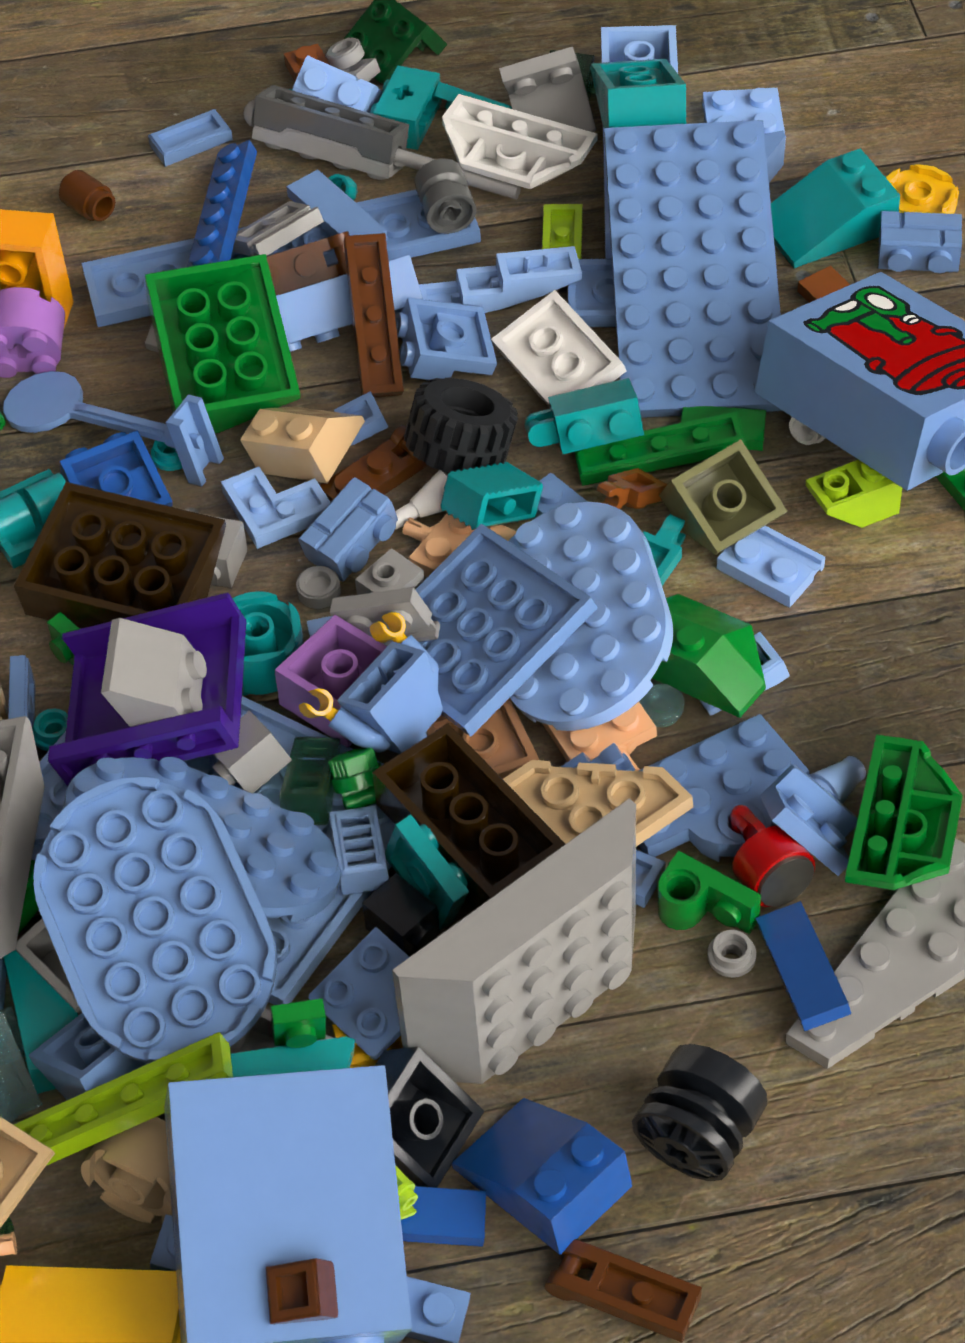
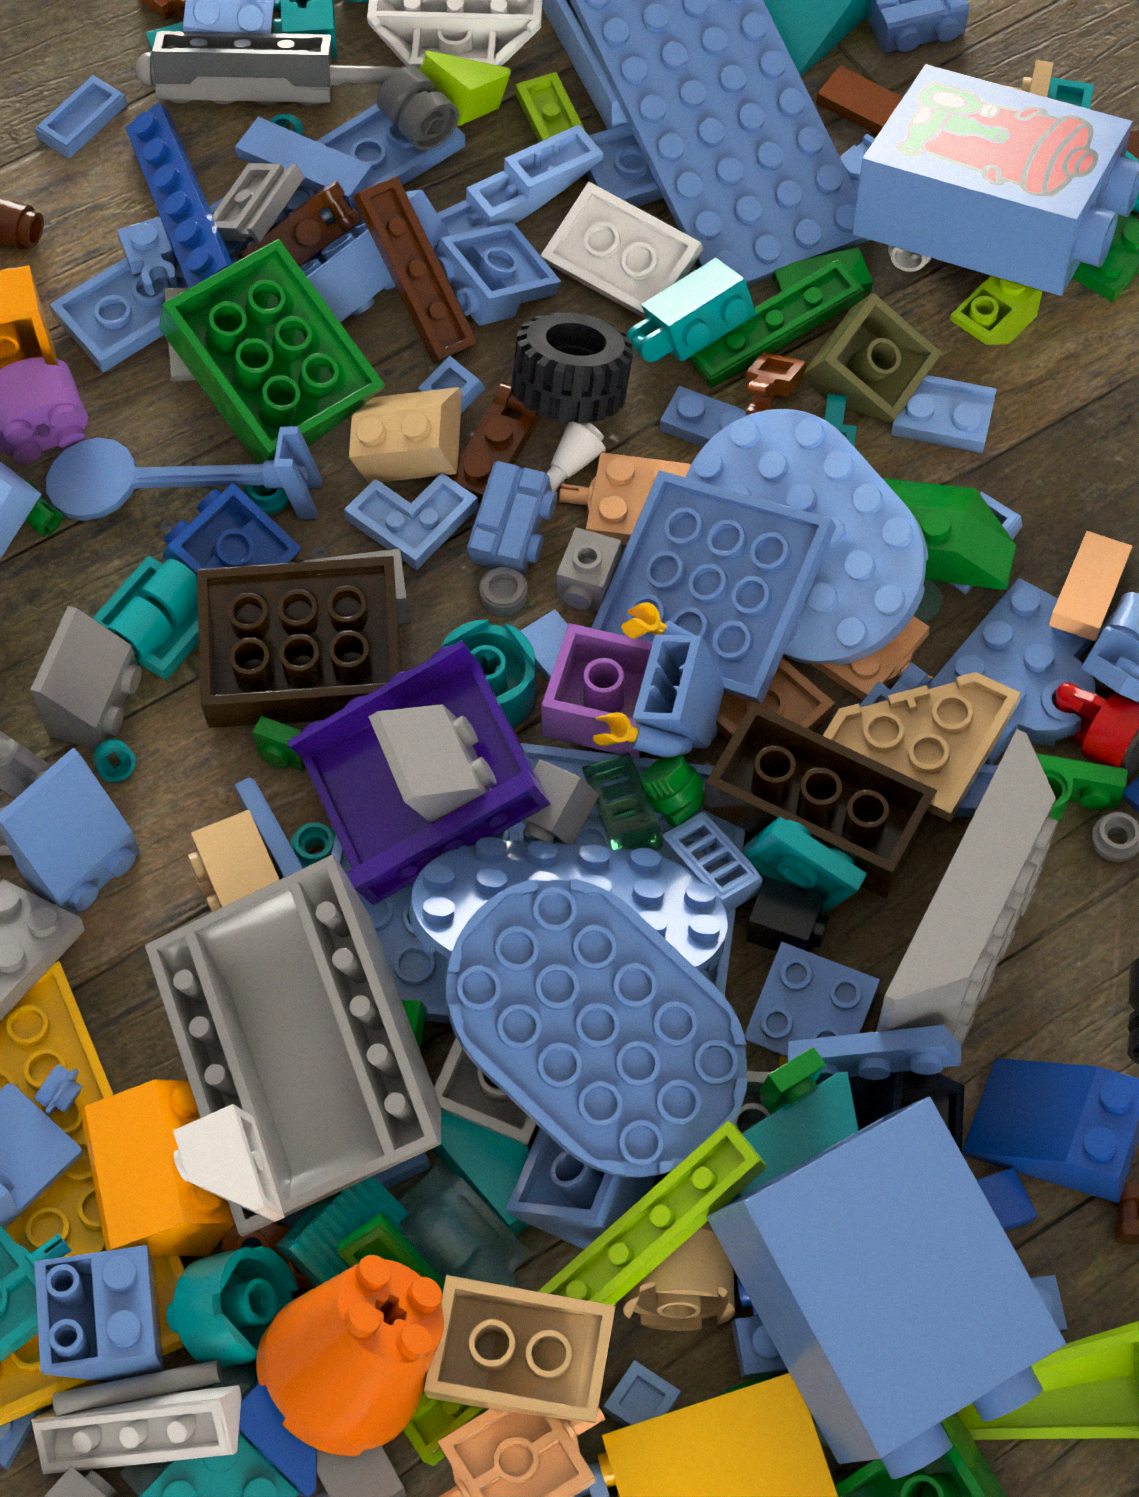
camera: 25 degrees left, 10 degrees up
reddish brown slope [266,1258,338,1325] -> none
light grey plate [329,587,440,646] -> none
teal brick [441,462,543,530] -> none
none -> medium blue plate [117,217,178,296]
none -> lime slope [420,50,511,126]
none -> light blue plate [603,1360,681,1427]
none -> medium blue plate [788,1025,961,1084]
none -> light nougat tile [1049,531,1132,641]

